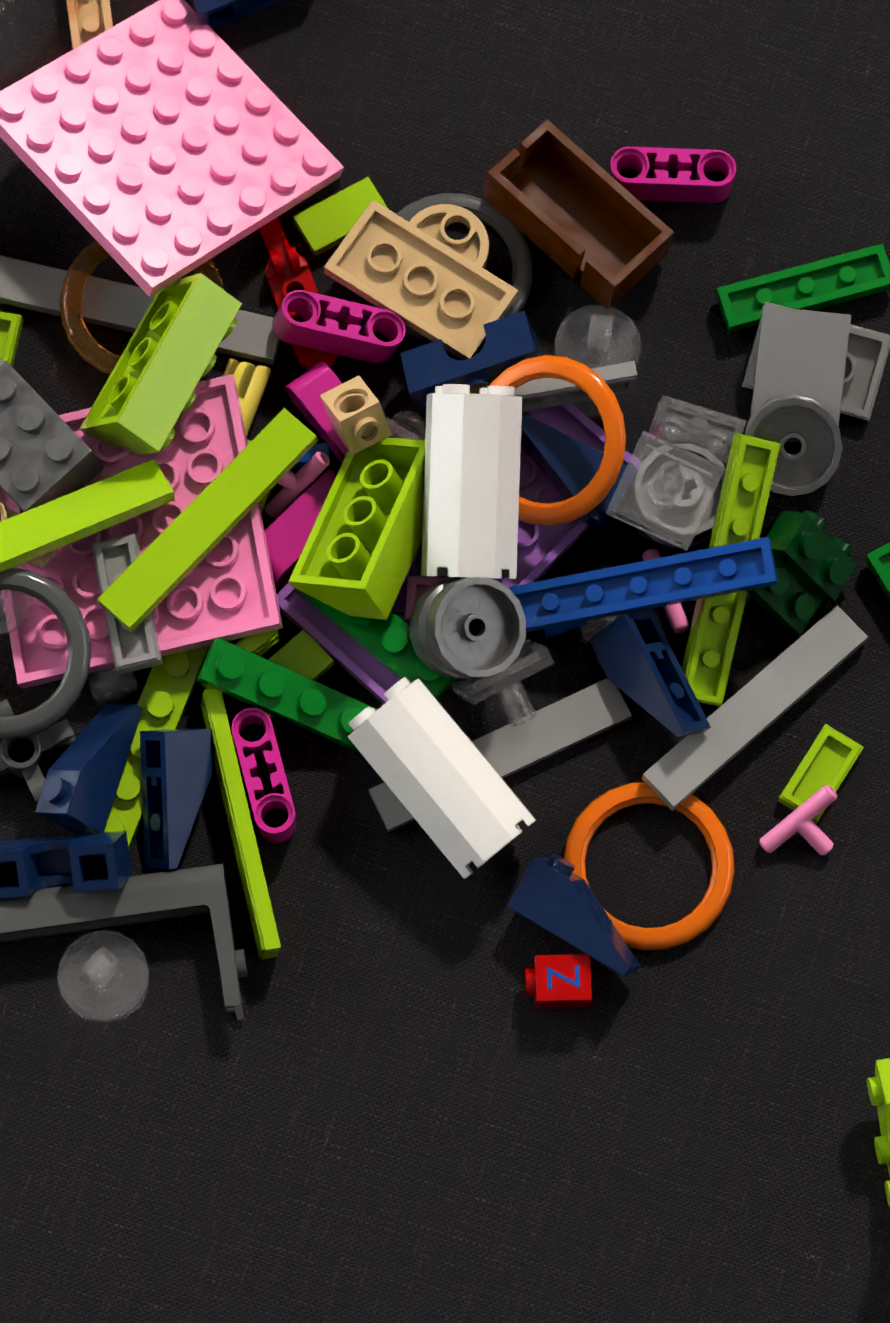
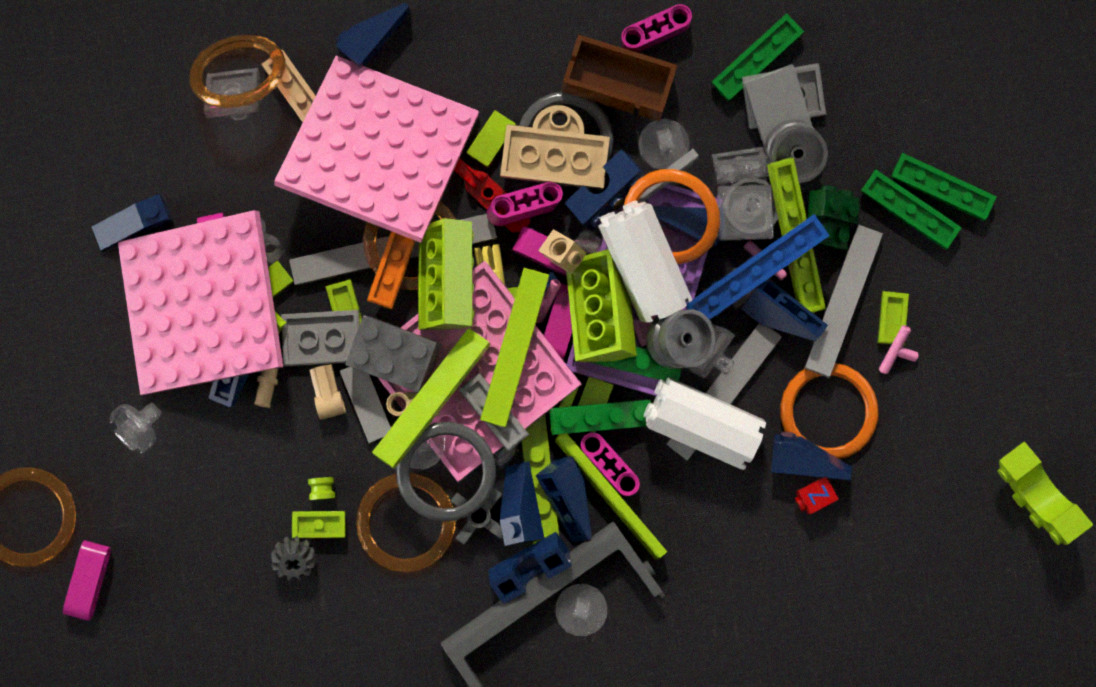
camera: 25 degrees left, 10 degrees up
none -> orange tile [367,231,416,309]

